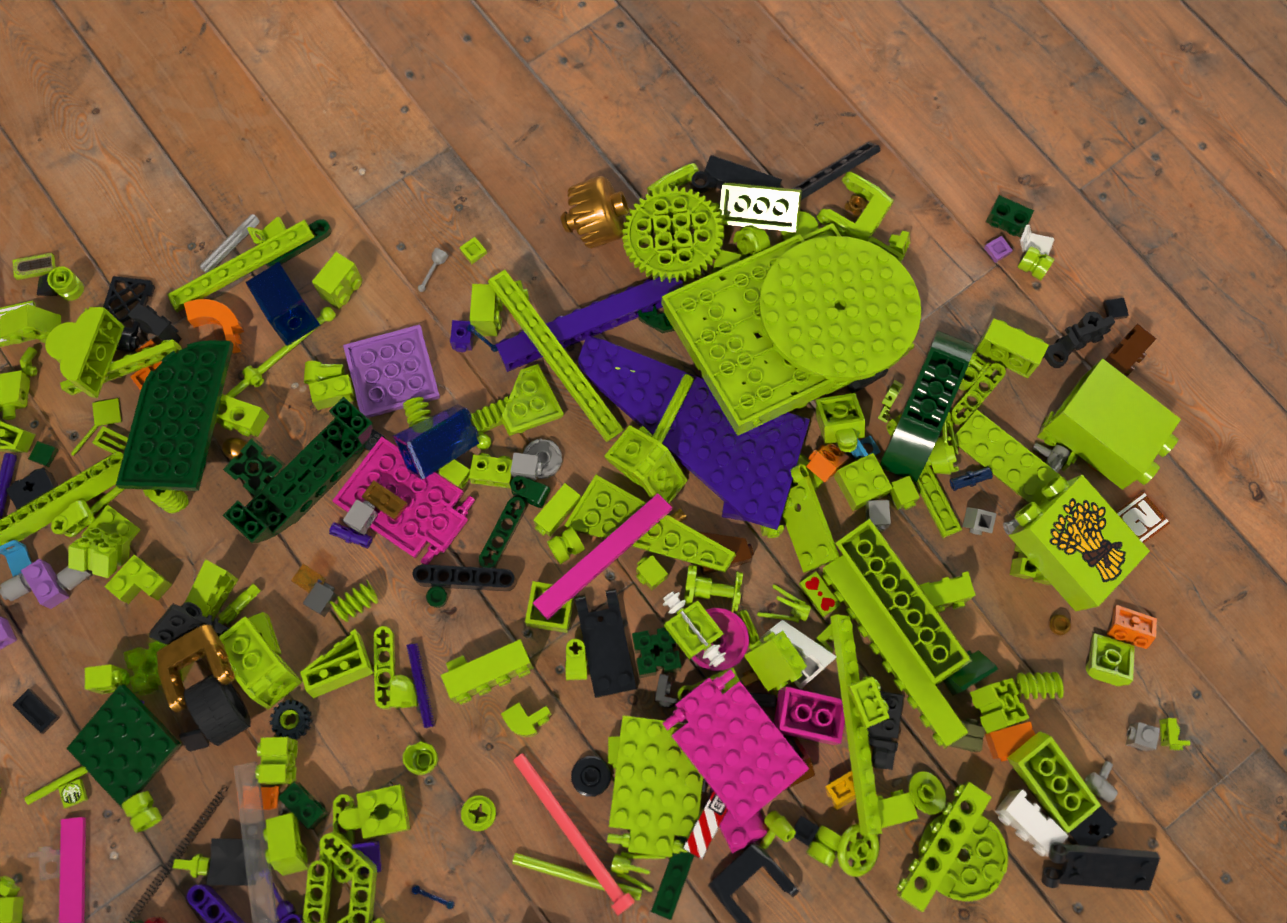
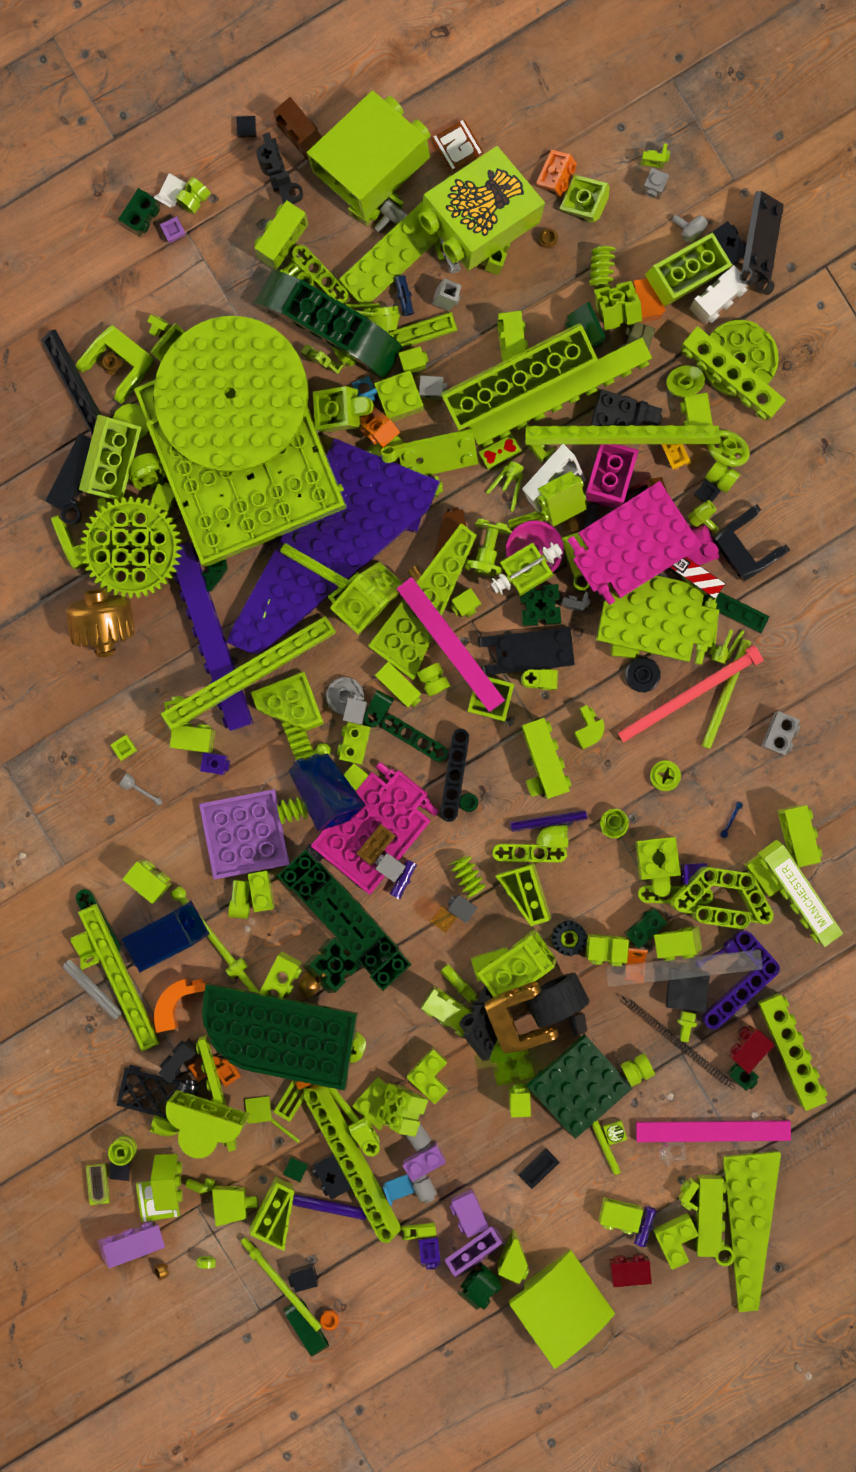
camera: 80 degrees left, 15 degrees up
clear blue hinge [466,324,497,352] -> none
lime bracket [847,676,890,728] -> none

